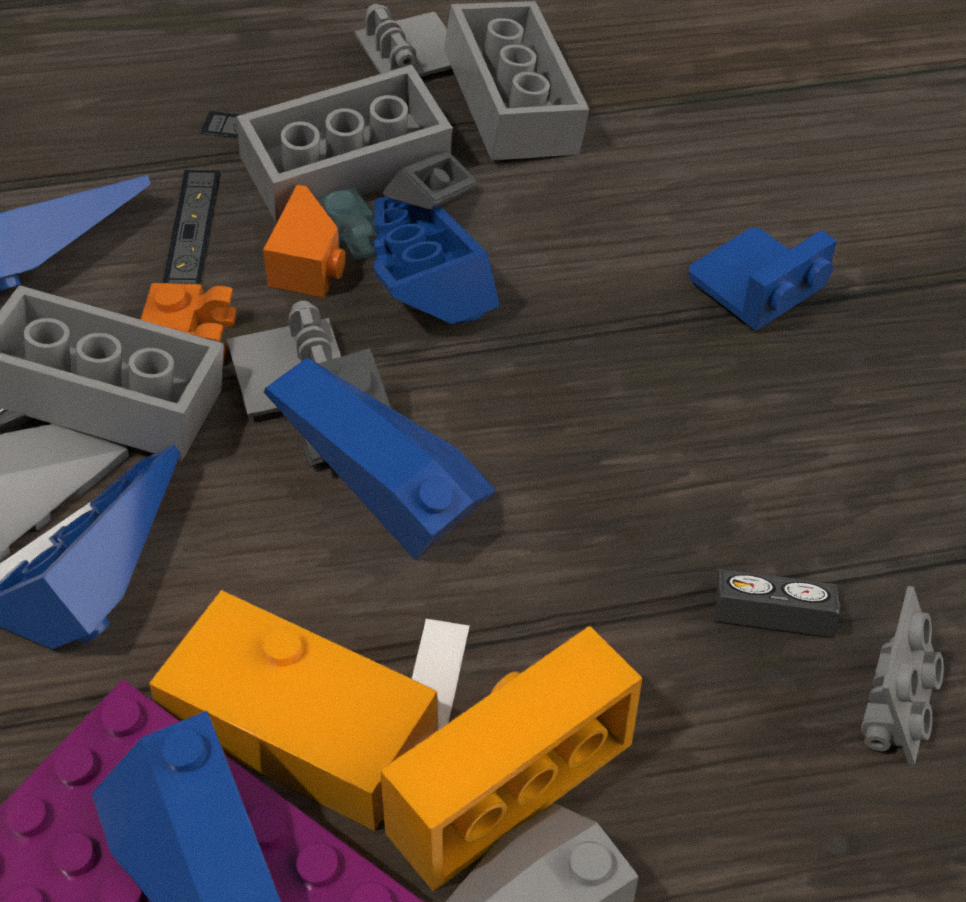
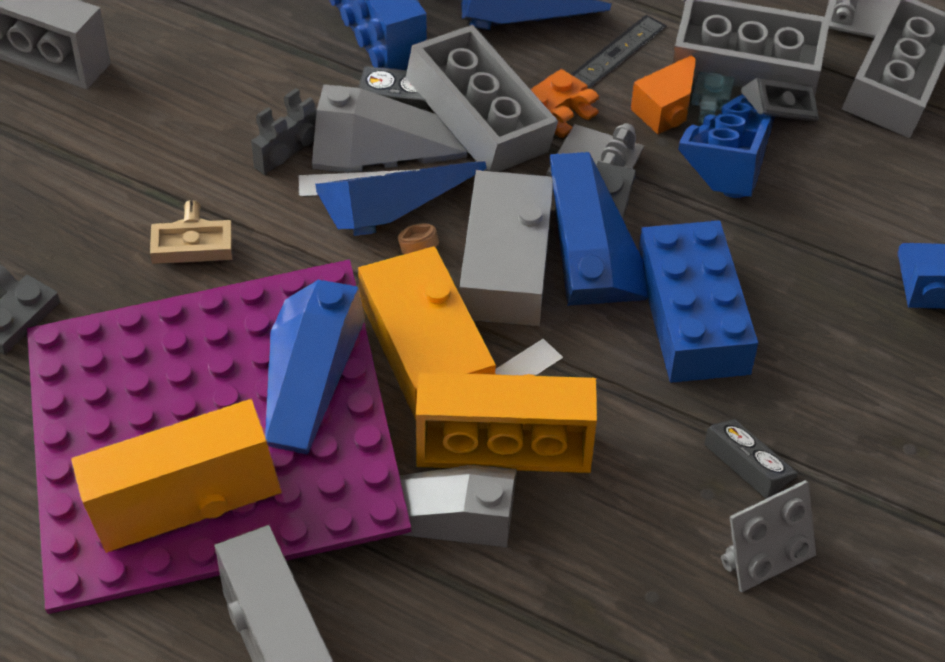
camera: 40 degrees right, 0 degrees up
none -> medium nougat tile [398,223,439,254]
none -> light grey brick [459,170,553,326]
none -> blue brick [639,220,758,383]

